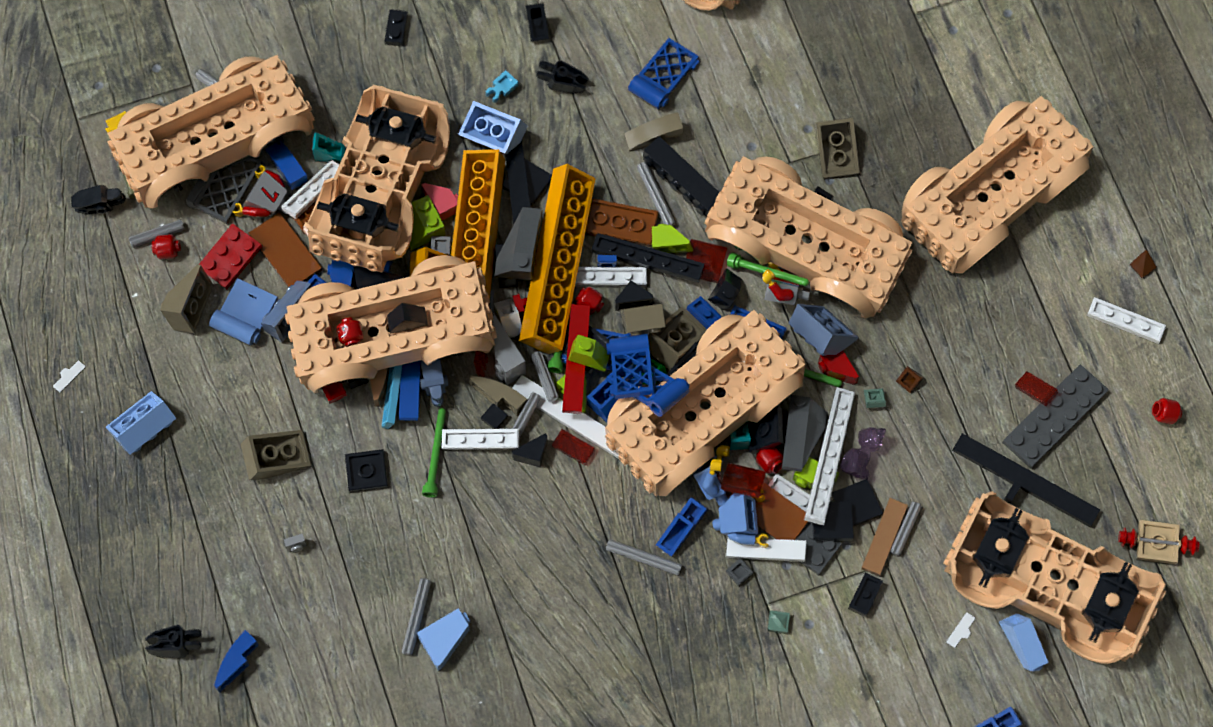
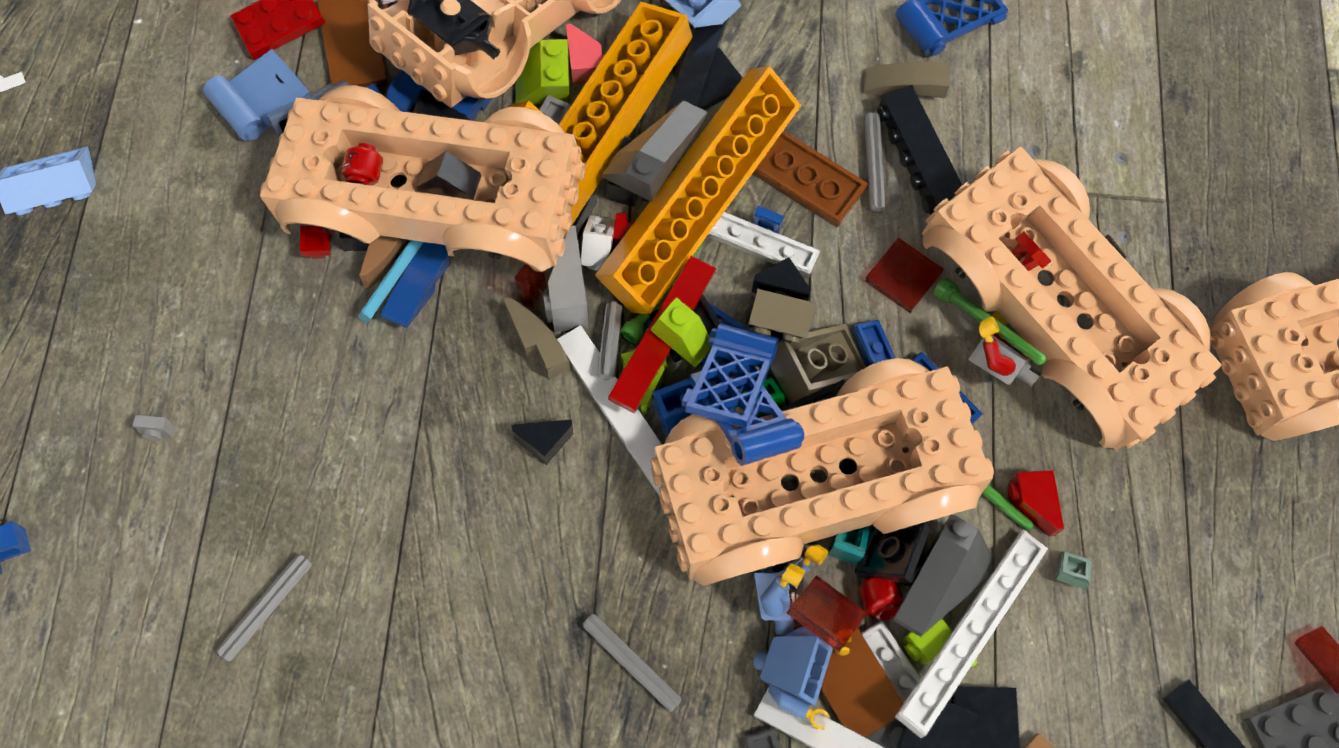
camera: 20 degrees right, 0 degrees up
dark tan slope [160,264,214,333] -> none
dark tan slope [240,430,311,481] -> none
black tile [345,449,388,493] -> none
light blue slope [417,608,470,671] -> none
sand blue hinge [420,359,449,407] -> none
bright green piece [422,408,446,498] -> none
white tile [442,429,520,450] -> none
black tile [481,404,508,429] -> none
light grey axle [512,392,541,437] -> none
clear red tile [552,429,595,465] -> none
red head [575,286,604,315] -> none
black plate [592,233,705,283] -> none
lime slope [652,224,693,253] -> none
blue slope [656,497,709,557] -> none
black slope [708,269,742,310] -> none
sand blue slope [788,304,858,356] -> none
dark tan slope [814,118,860,178] -> none
clear purple animal [840,427,886,479] -> none
reddish brown slope [896,366,924,393] -> none
none -> red tile [1011,231,1051,271]

